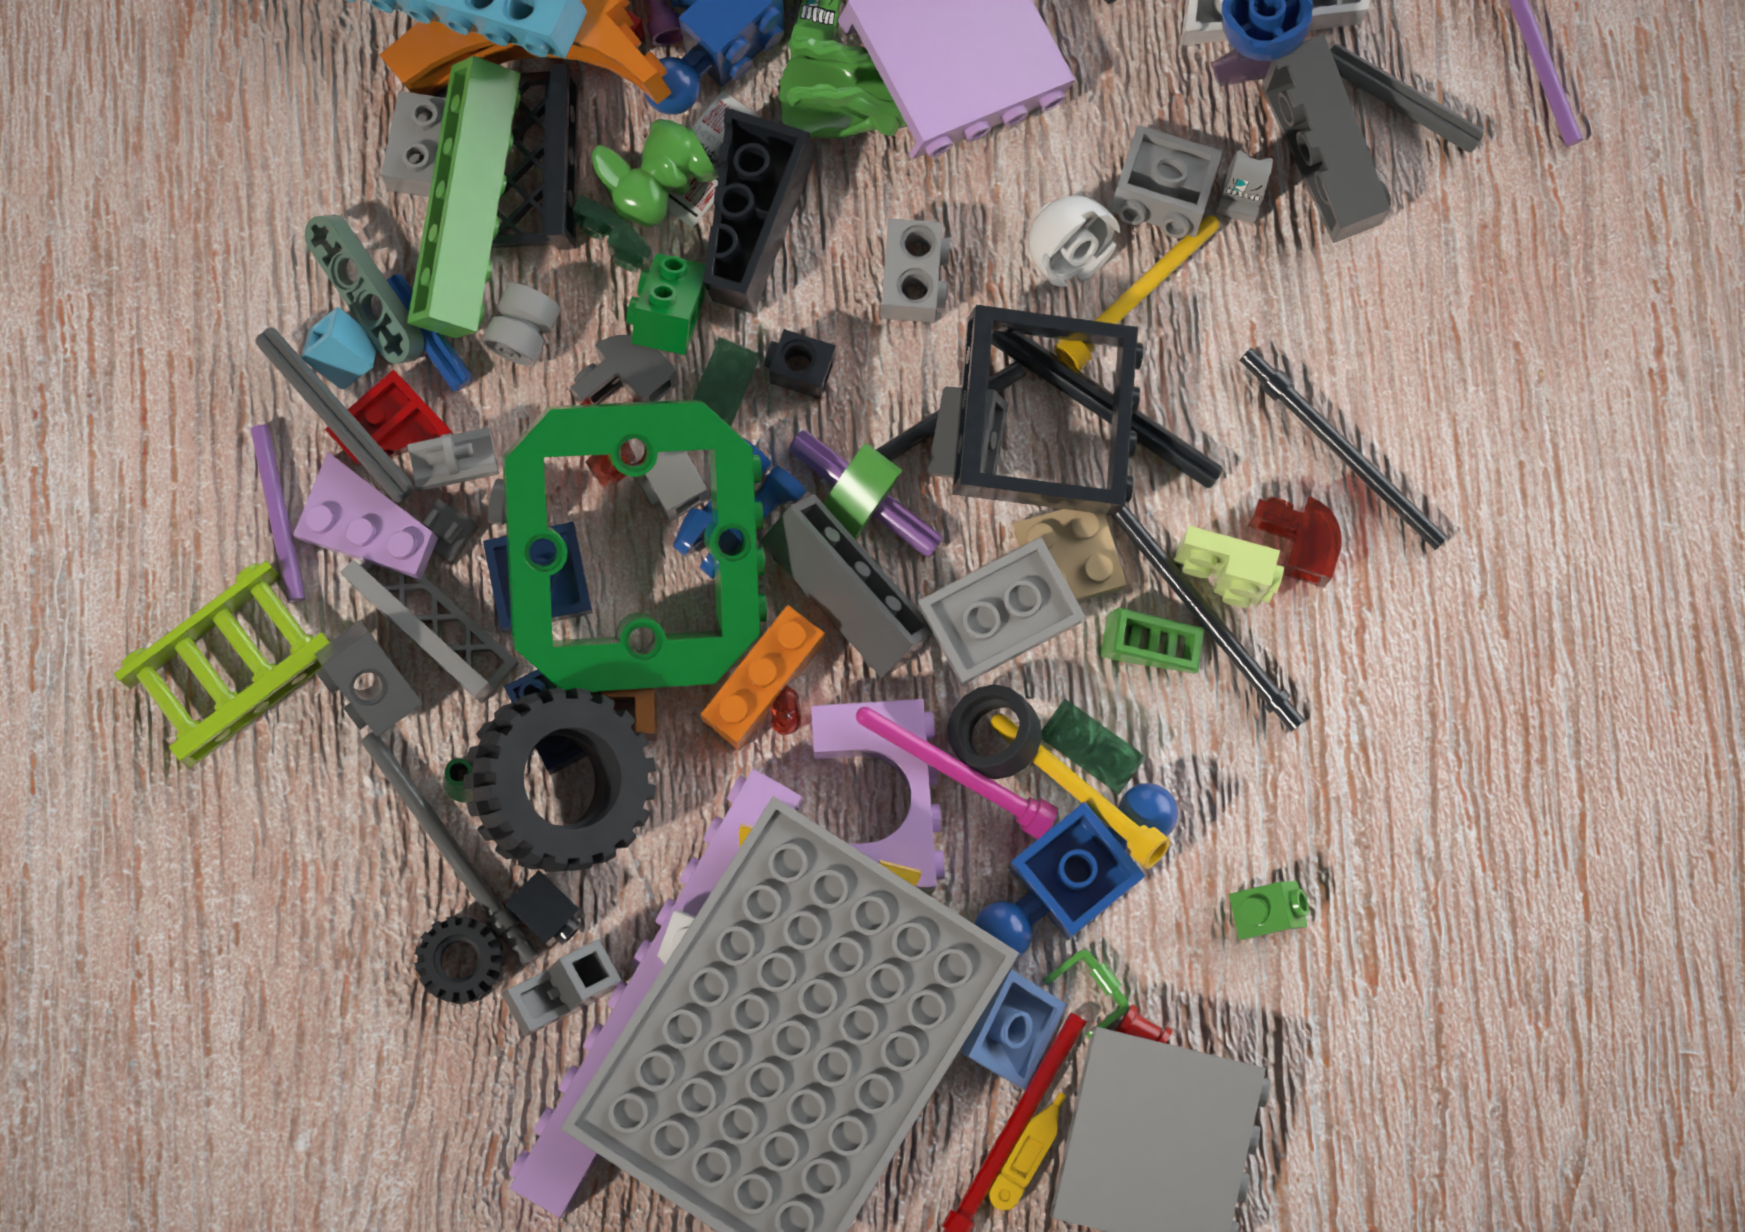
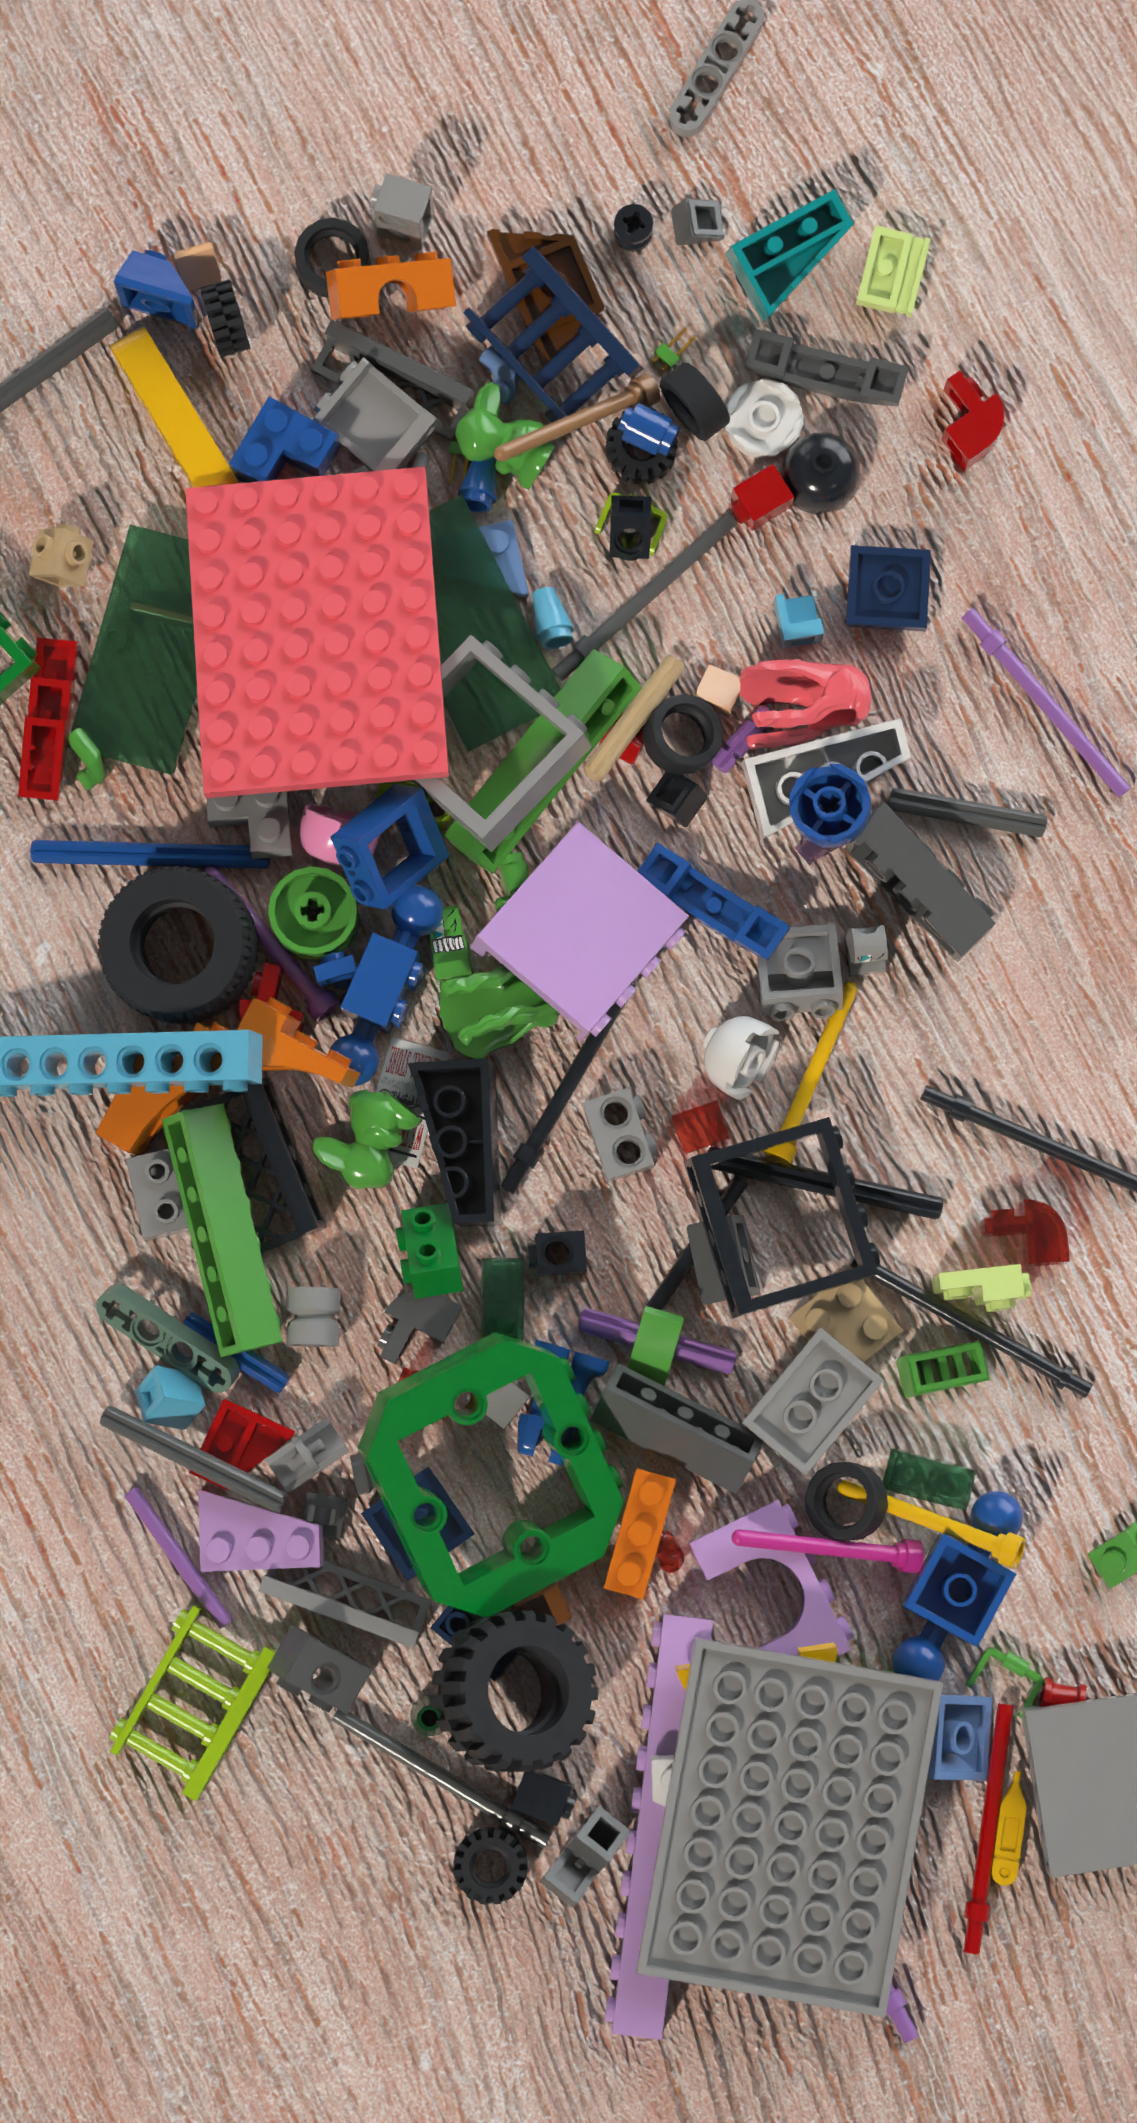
camera: 20 degrees left, 5 degrees up
clear green slope [573,194,654,273] -> none
none -> black bar [500,984,635,1195]
none -> blue slope [637,842,791,961]
none -> clear red panel [670,1100,731,1154]

